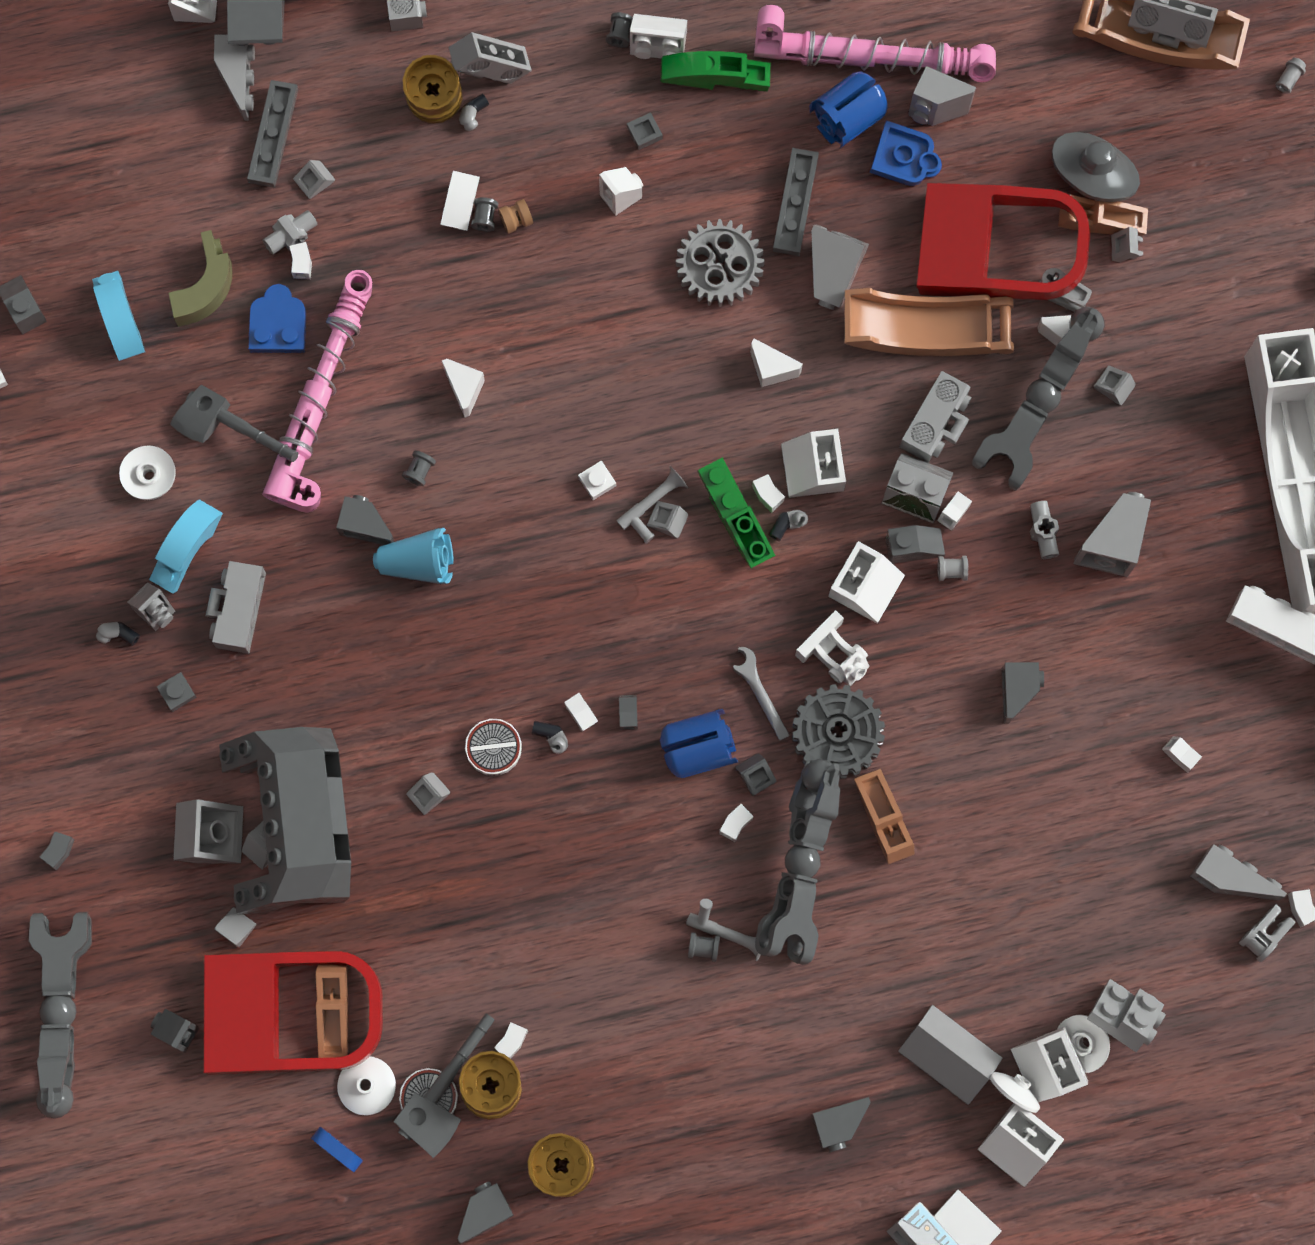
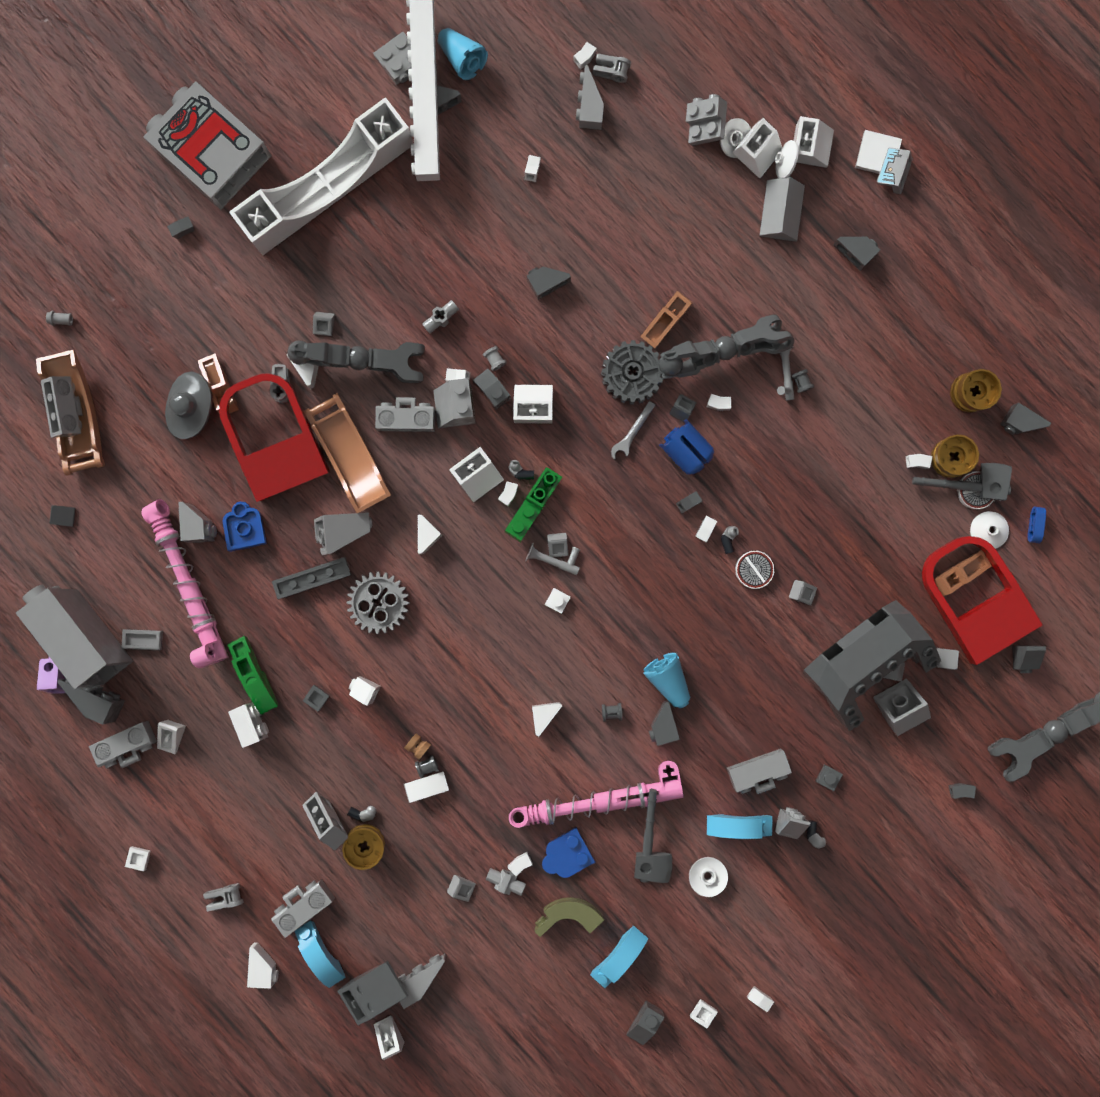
camera: 115 degrees left, 10 degrees up
dark grey plate [247,80,298,188] -> none
dark grey bush [606,12,633,48] -> none
white tile [795,610,869,686] -> none
blue cylinder [809,71,888,148] -> none
light grey slope [1073,492,1151,577] -> none
light grey tile [1111,227,1143,263] -> none

